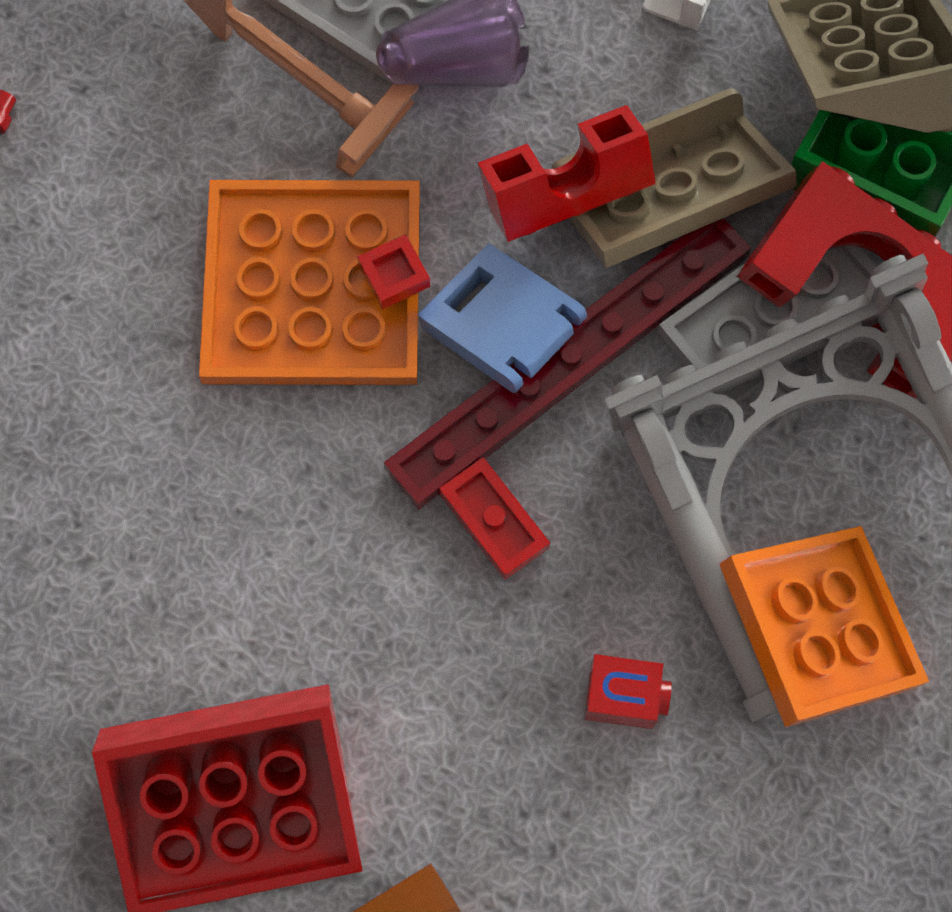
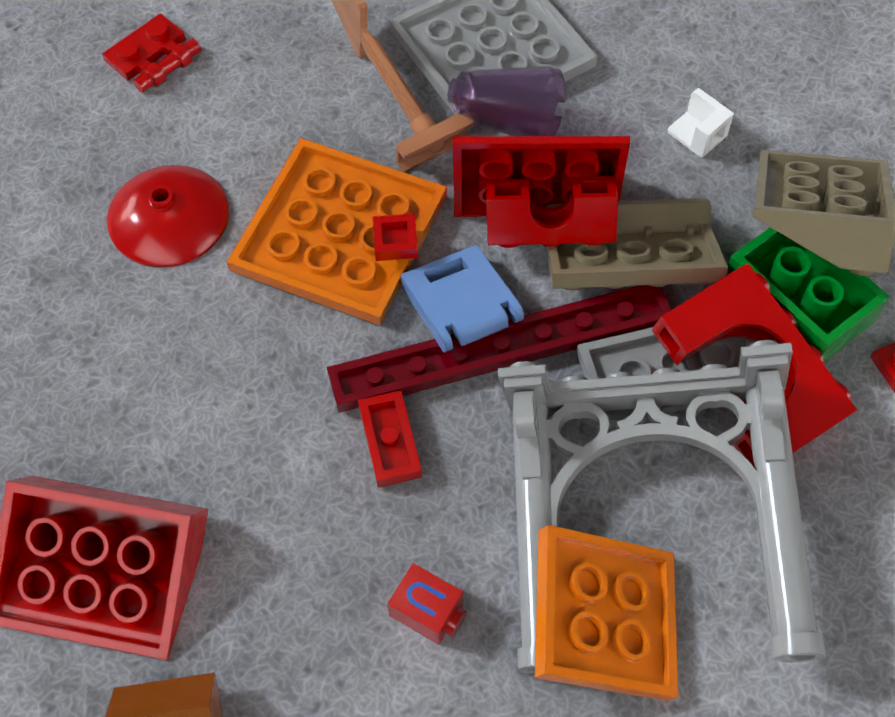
camera: 25 degrees right, 10 degrees down
none -> red dish [107,165,229,268]
none -> red slope [453,136,630,217]

